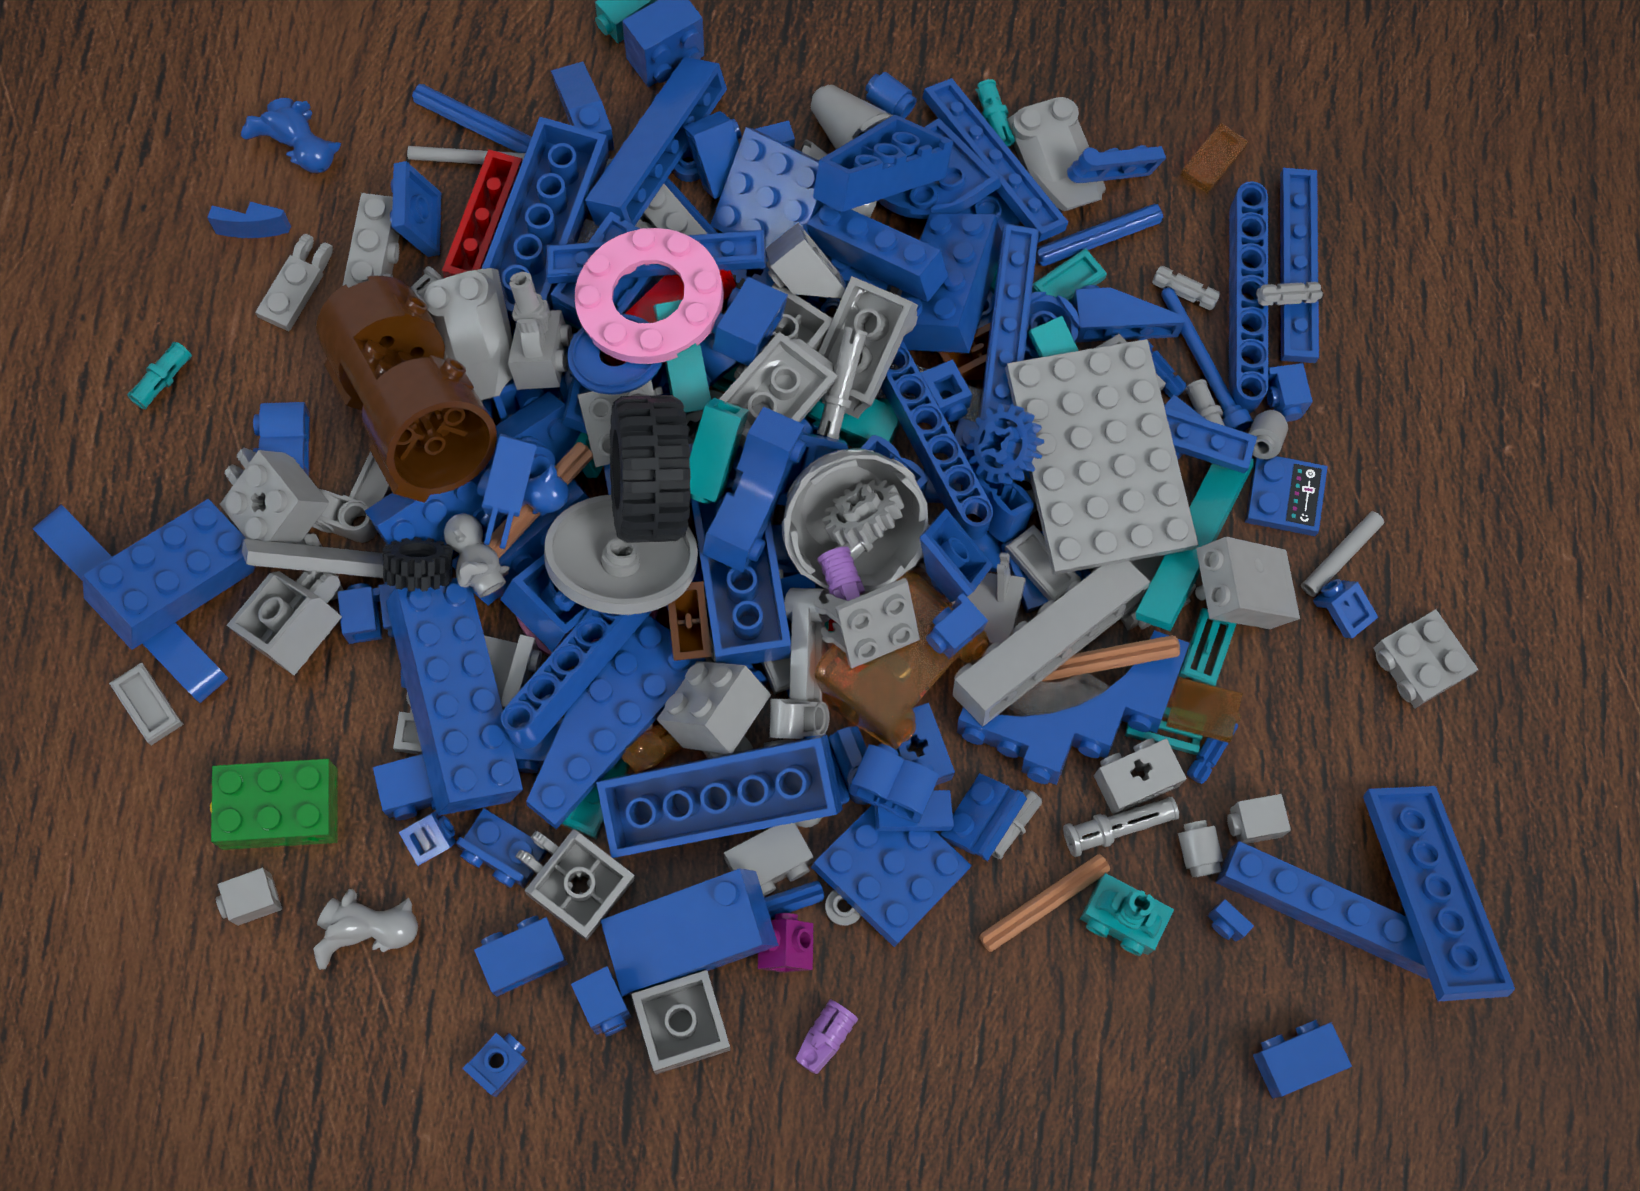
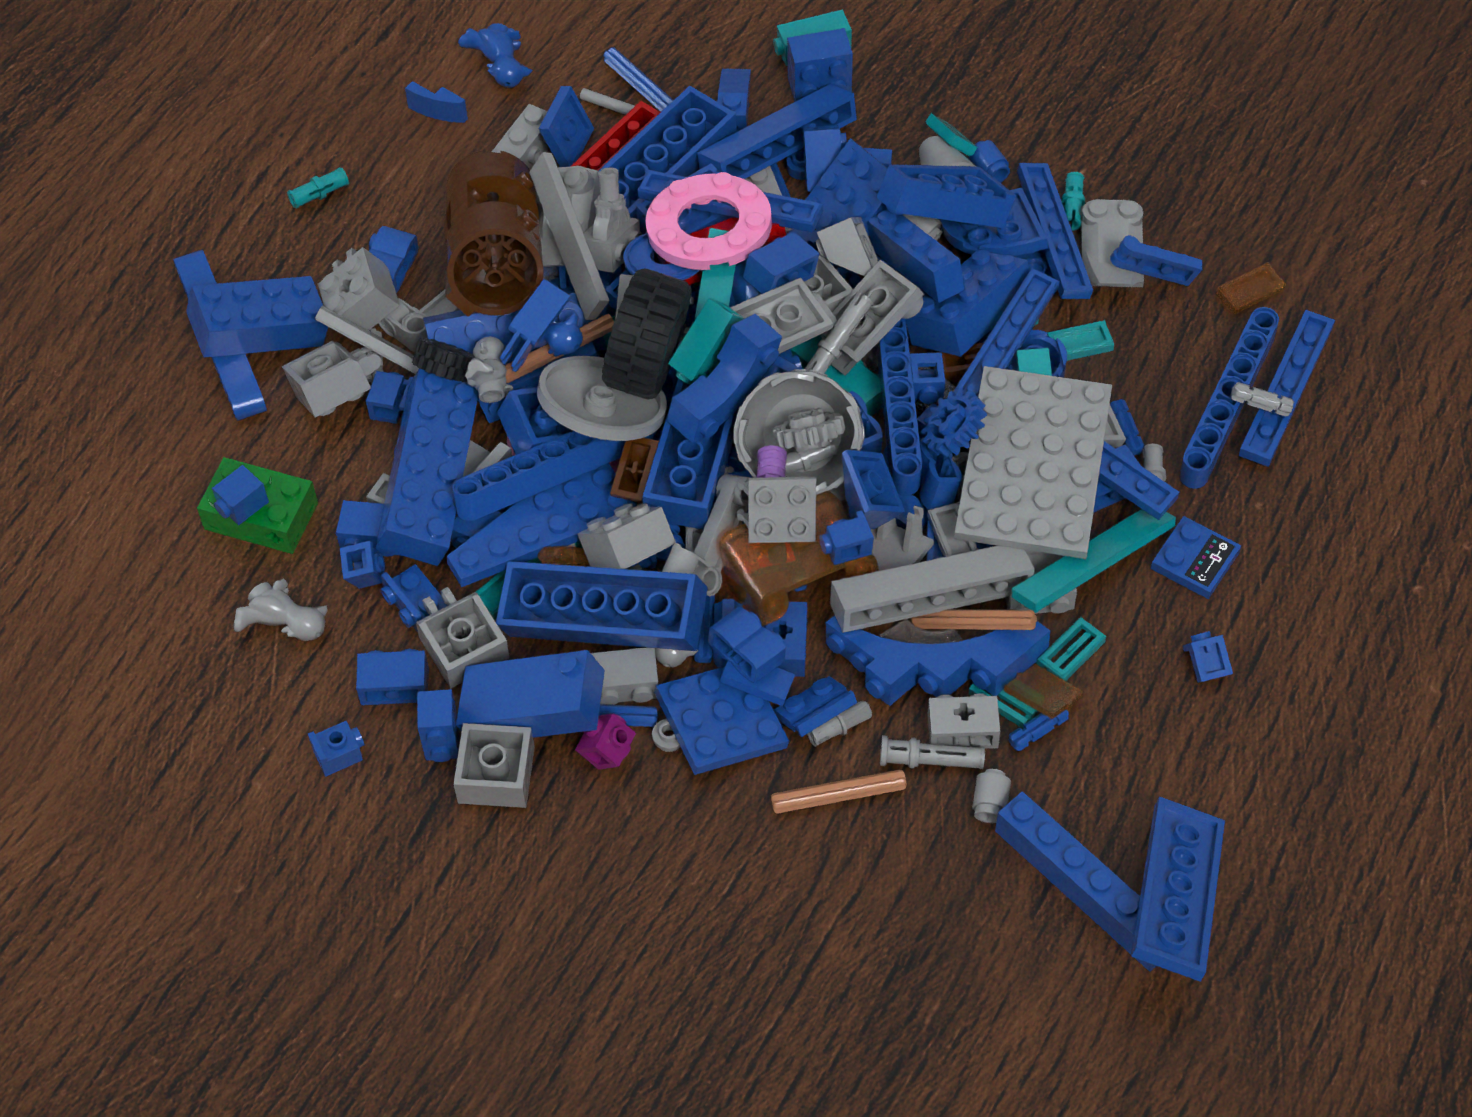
camera: 30 degrees right, 15 degrees down
light grey tile [109,663,184,746] -> none
light grey brick [216,868,282,926] -> none
light grey hinge [255,234,333,331] -> none
medium lavender hinge [796,999,858,1074] -> none
blue axle [1036,204,1163,266] -> none
blue slope [1071,285,1185,342] -> none
teal brick [1080,873,1174,956] -> none
light grey axle [1152,266,1220,310] -> none
blue piece [1161,287,1253,432] -> none
light grey piece [1195,537,1300,629] -> none
blue plate [1207,899,1254,942] -> none
light grey brick [1227,794,1291,844] -> none
light grey brick [1248,410,1288,459] -> none
blue brick [1253,1019,1352,1099] -> none
blue brick [1267,363,1313,422] -> none
light grey piece [1301,511,1384,597] -> none
light grey plate [1373,609,1478,709] -> none
none -> blue brick [212,465,269,525]
none -> light grey tile [529,152,609,320]
none -> teal tile [925,113,978,156]

